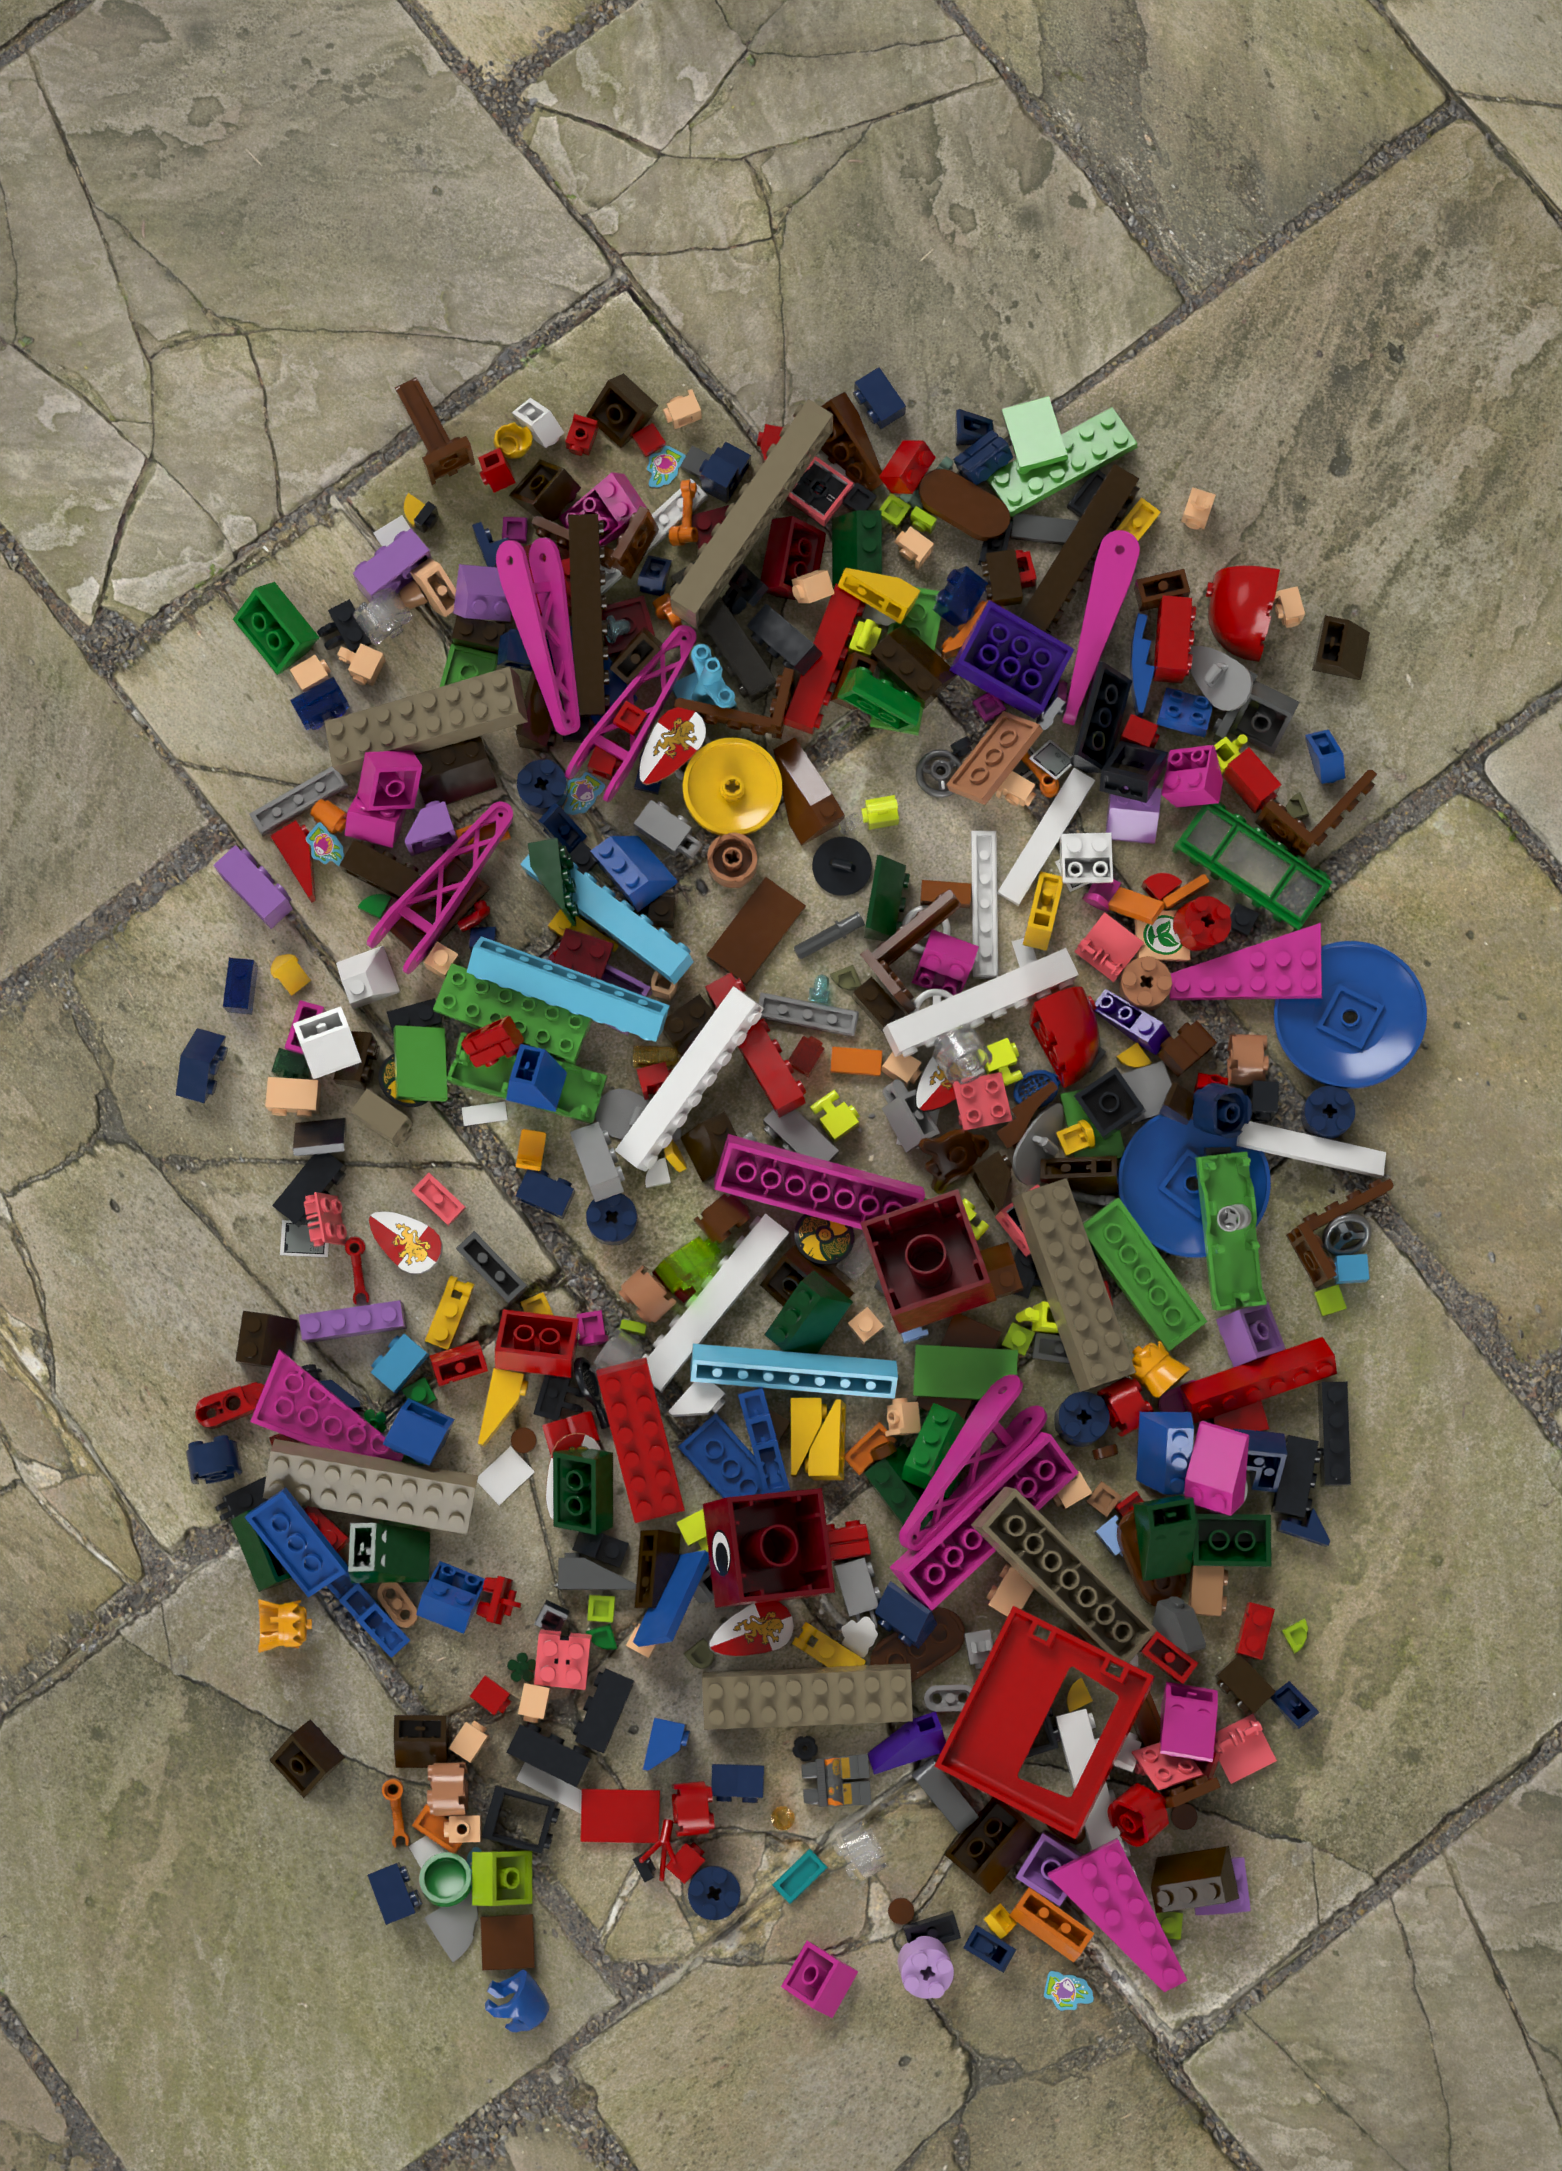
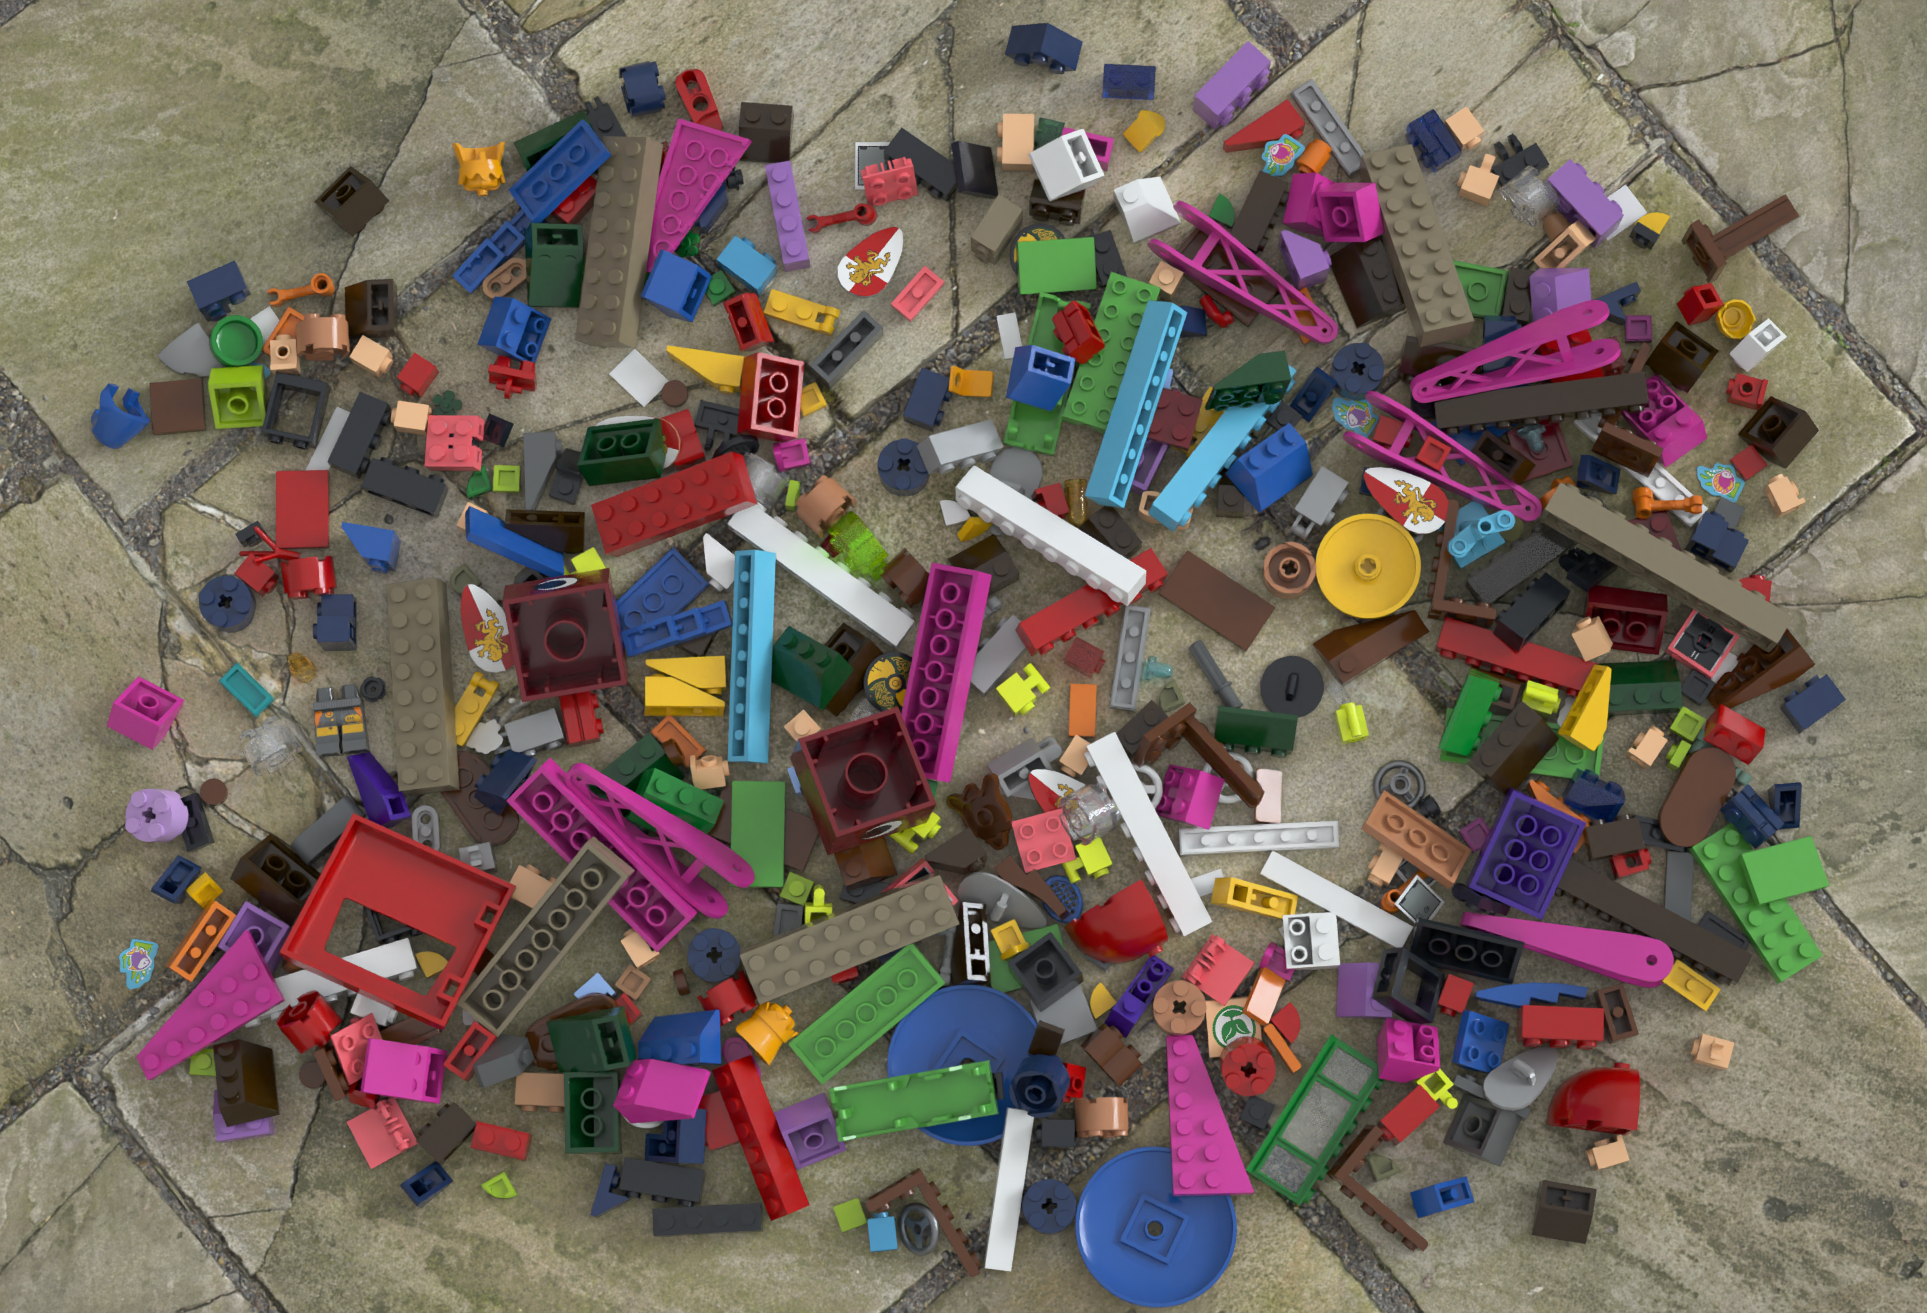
camera: 90 degrees right, 0 degrees up
green slope [233,582,320,675] -> none
light grey wheel [1217,1204,1252,1232] -> none

